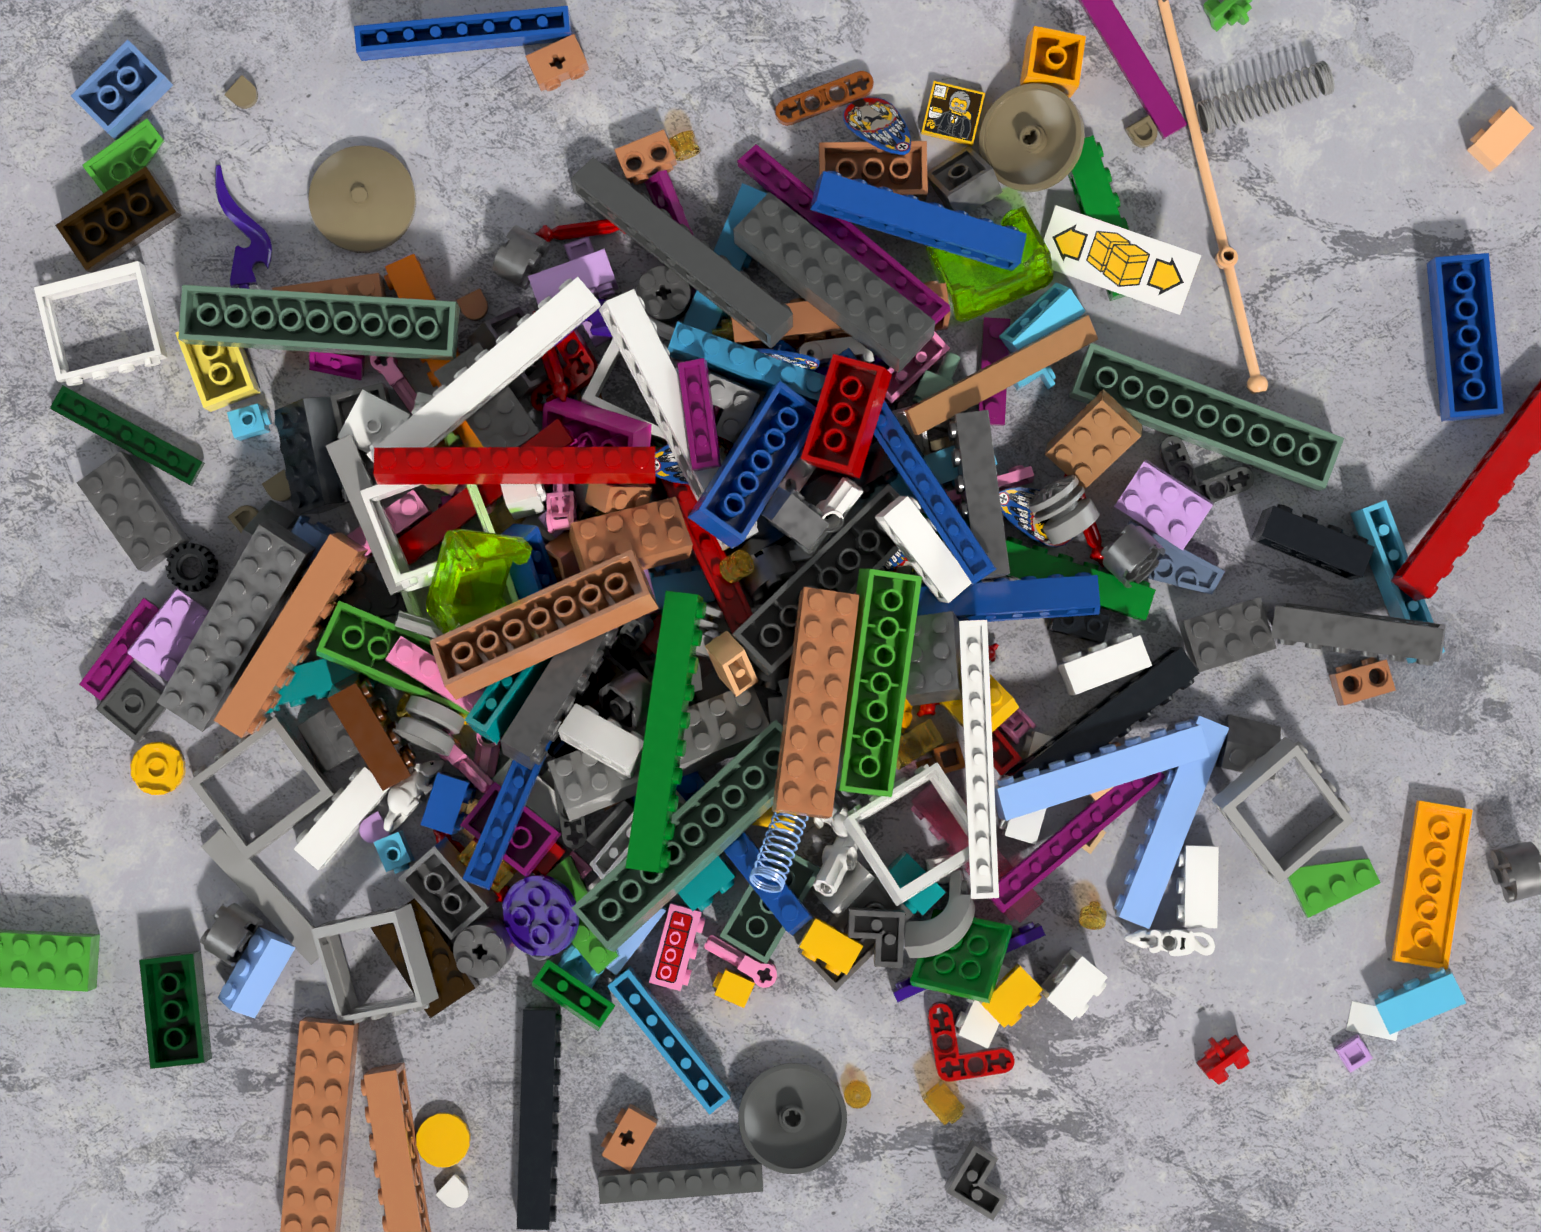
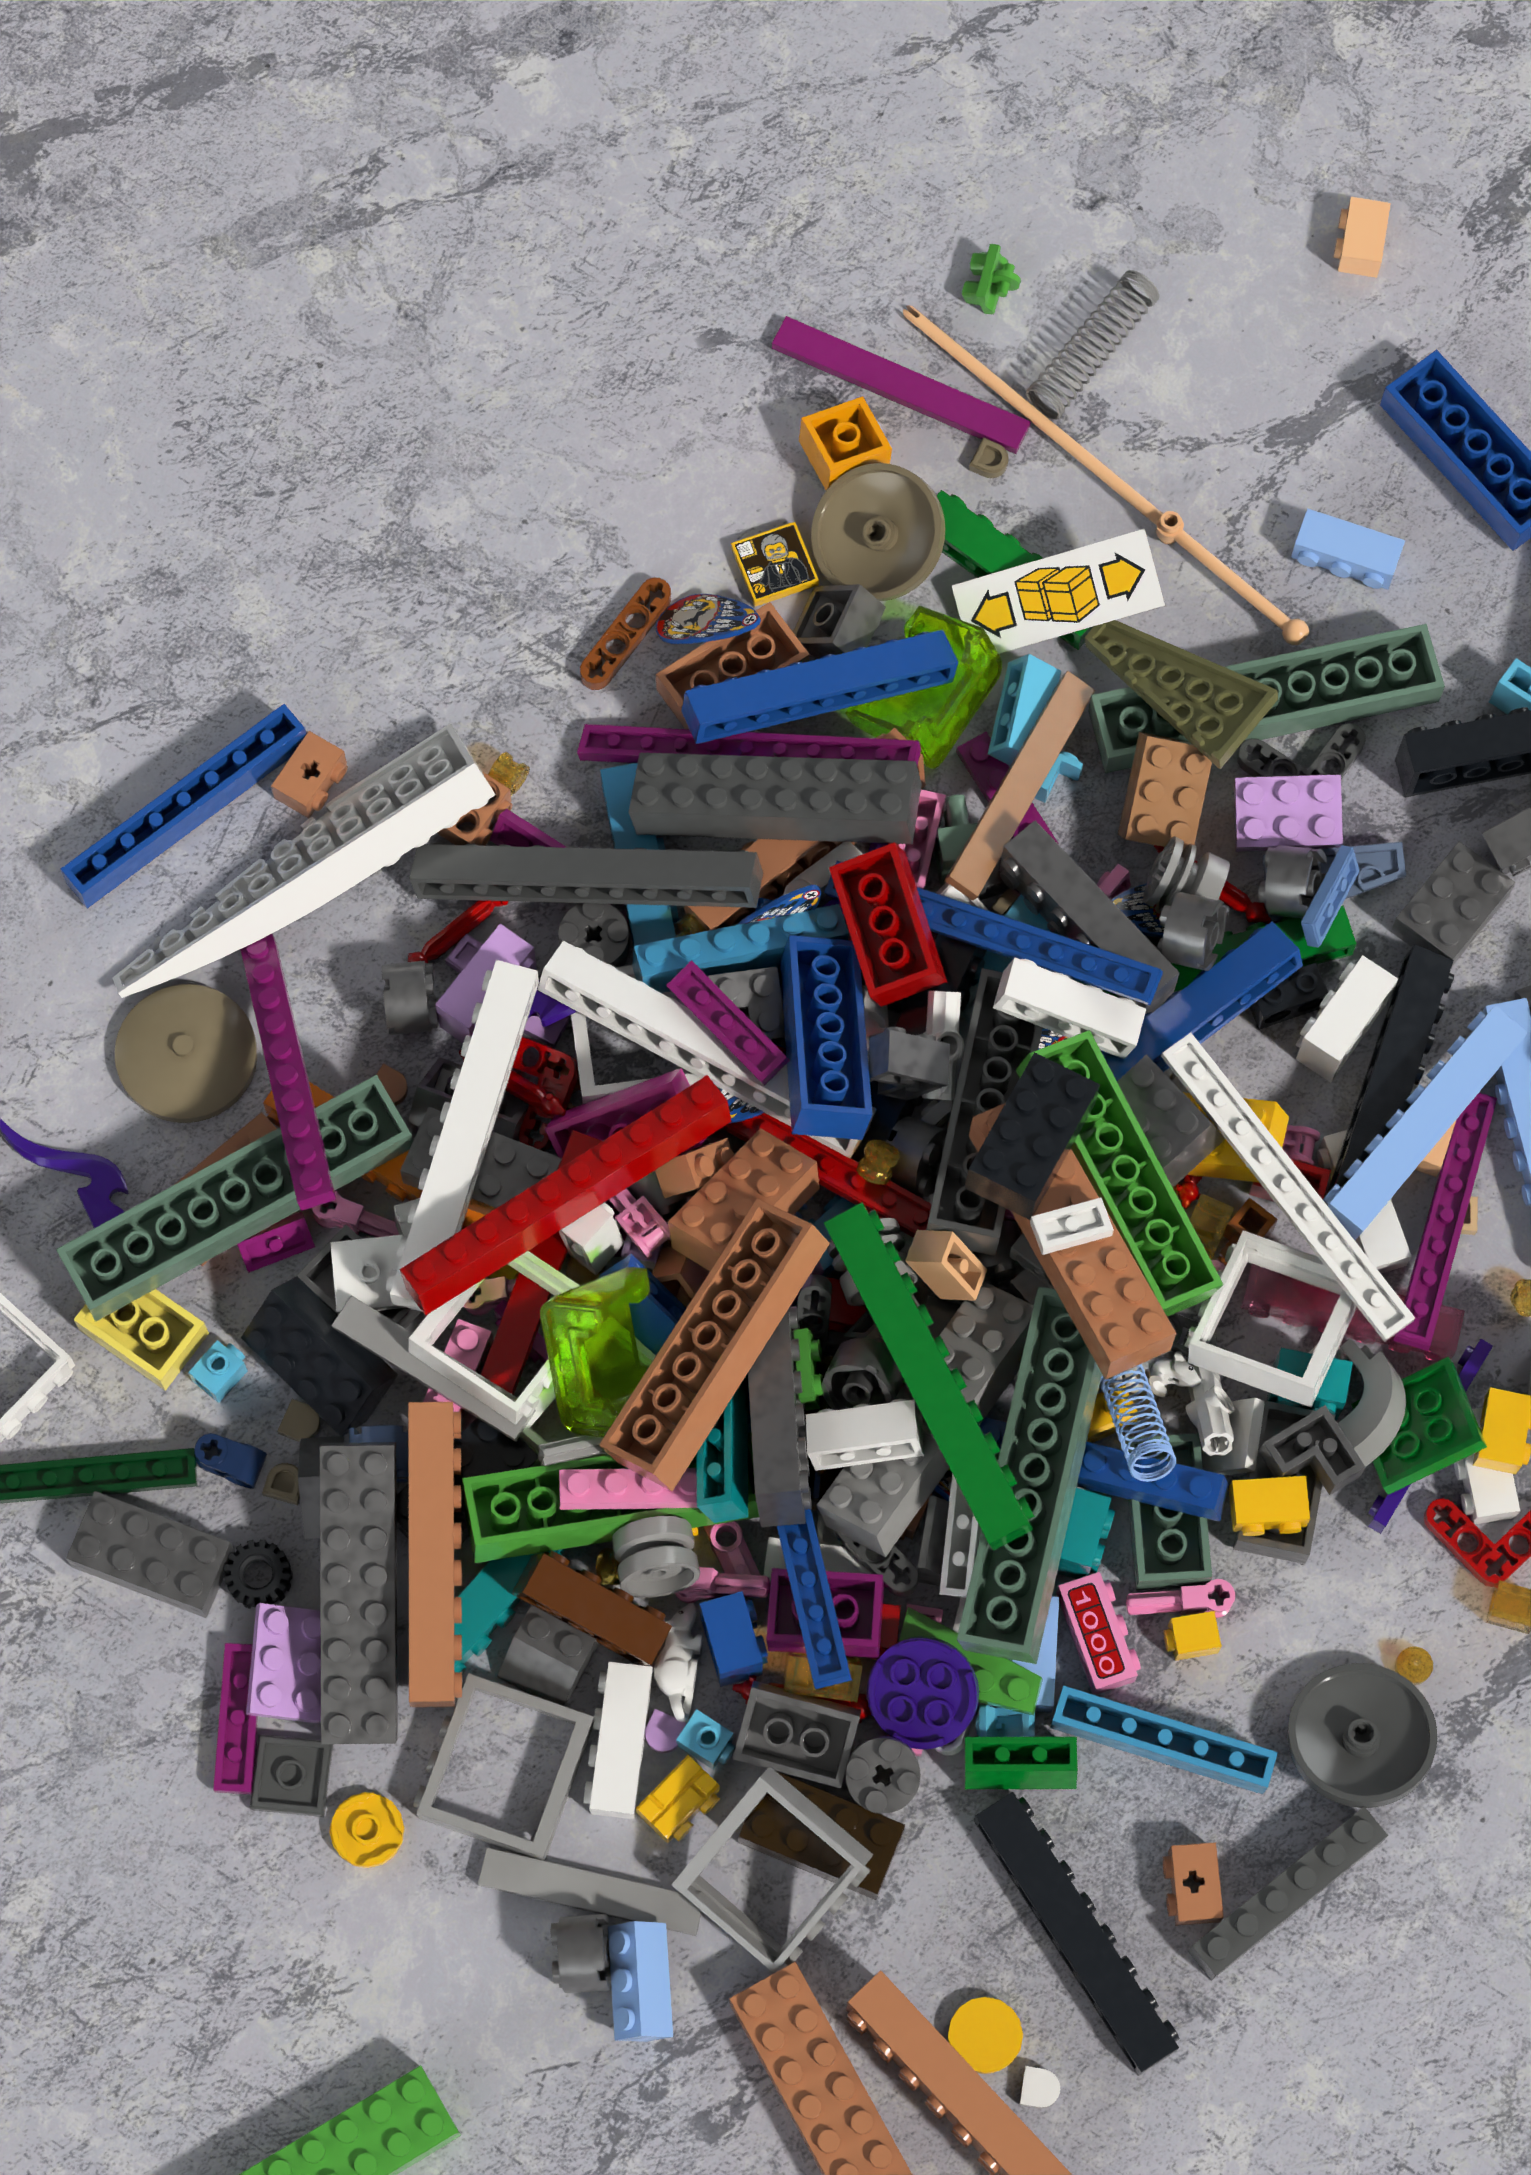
camera: 35 degrees left, 15 degrees down
dark green brick [139,951,212,1069] -> none
none -> white wedge [112,723,496,998]
none -> dark blue piece [194,1433,267,1489]
none -> magenta plate [240,934,336,1211]
none -> yellow brick [636,1755,720,1843]
none -> bright green plate [794,1328,824,1411]
none -> black brick [965,1052,1100,1220]
none -> white plate [1030,1198,1114,1255]
none -> olive wing [1084,620,1278,769]
none -> flat silver brick [1157,892,1226,971]
none -> light blue brick [1291,508,1405,590]
none -> medium blue tile [1301,845,1359,948]

